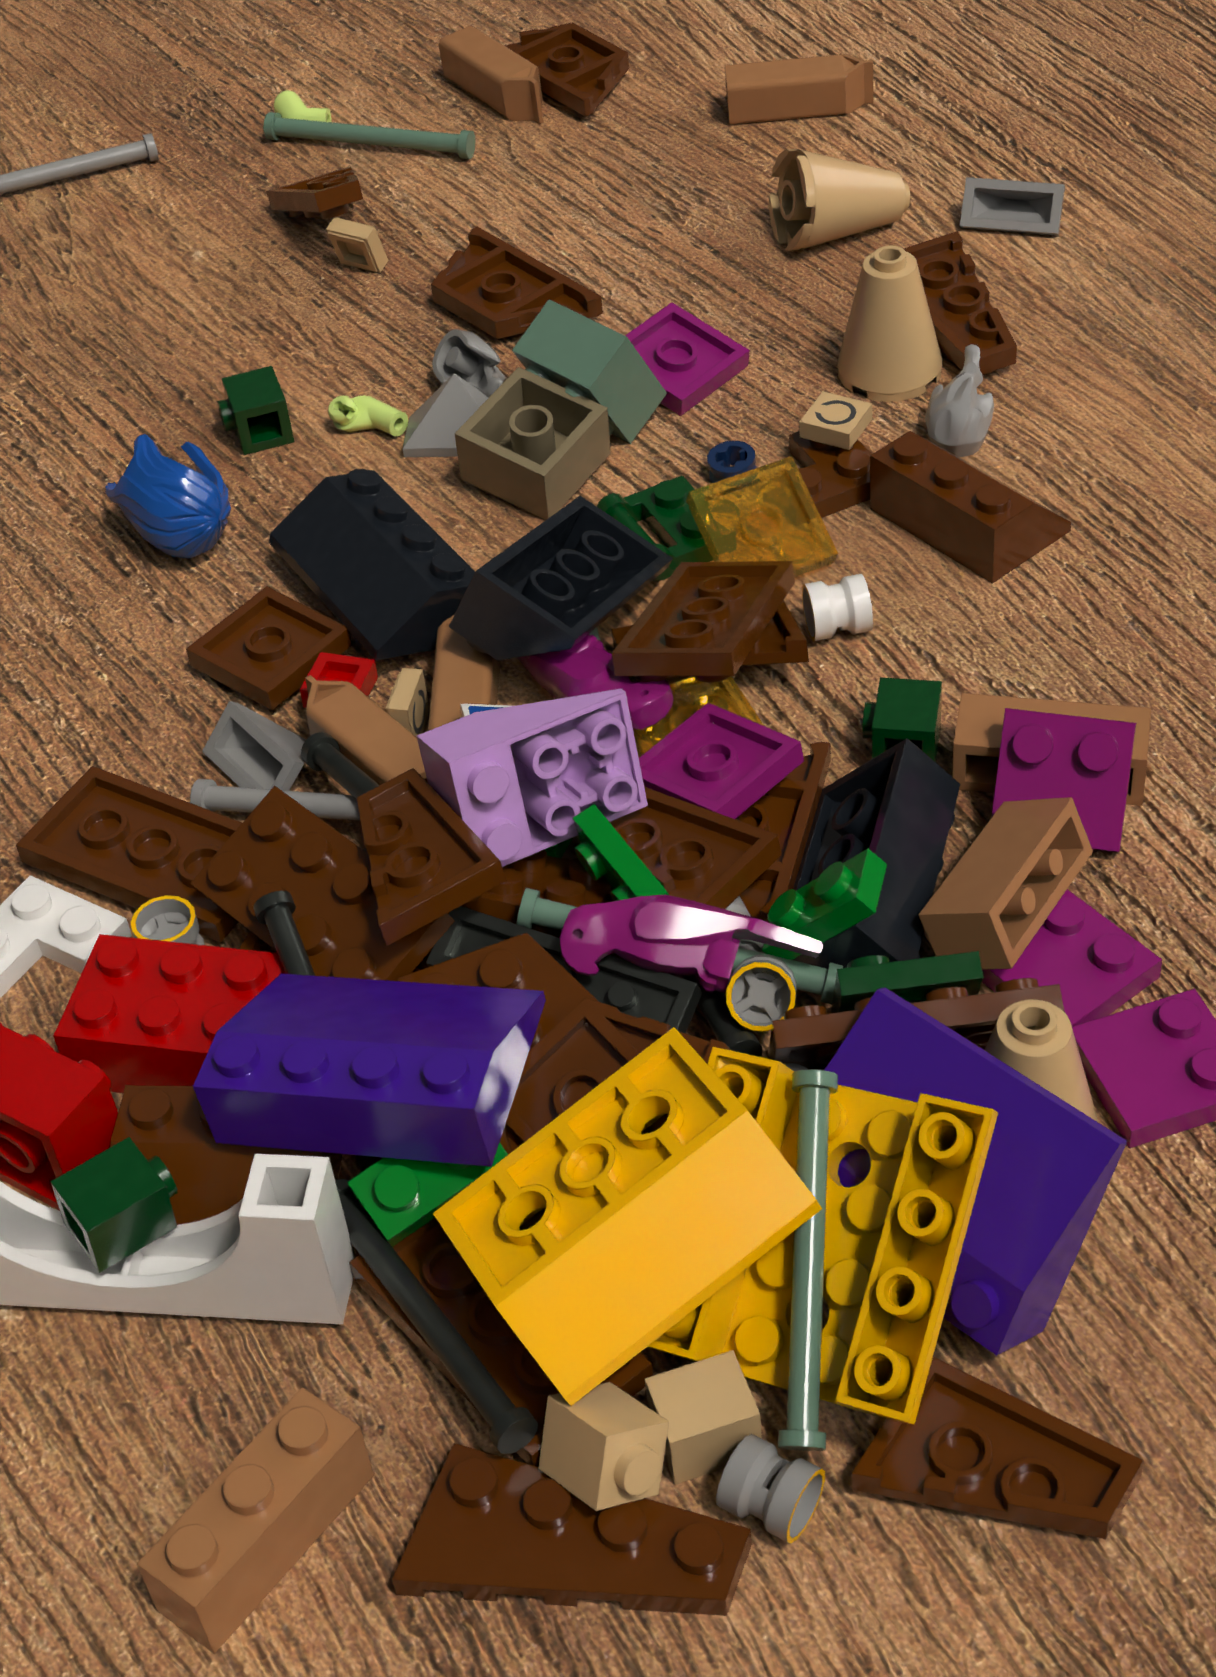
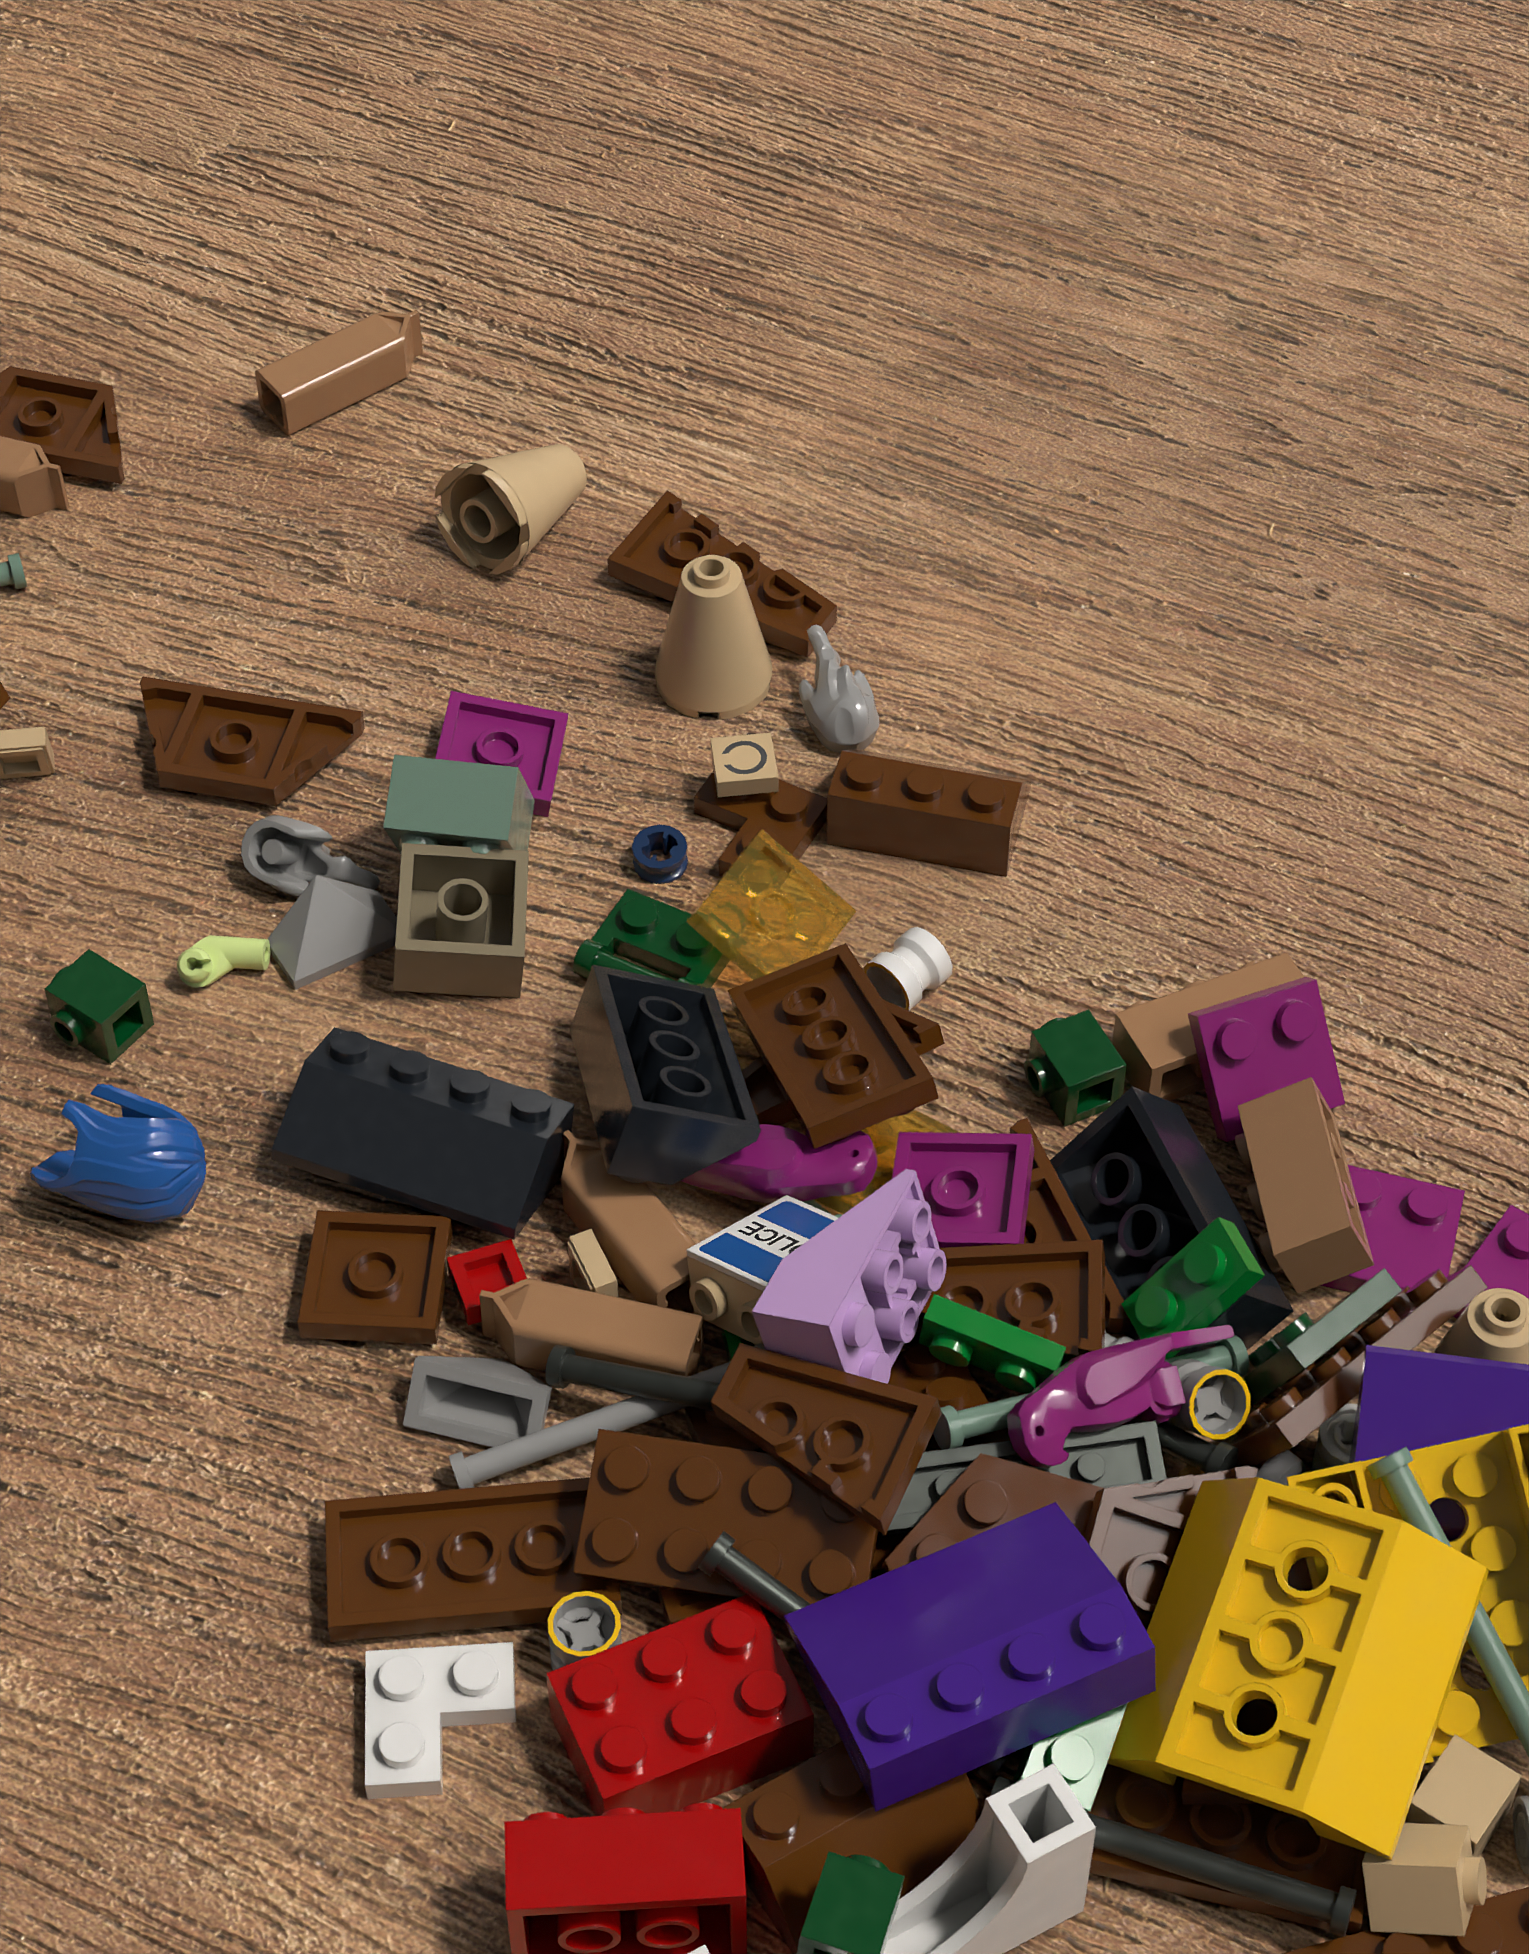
camera: 40 degrees left, 5 degrees up
light grey slope [960,177,1065,236] -> none

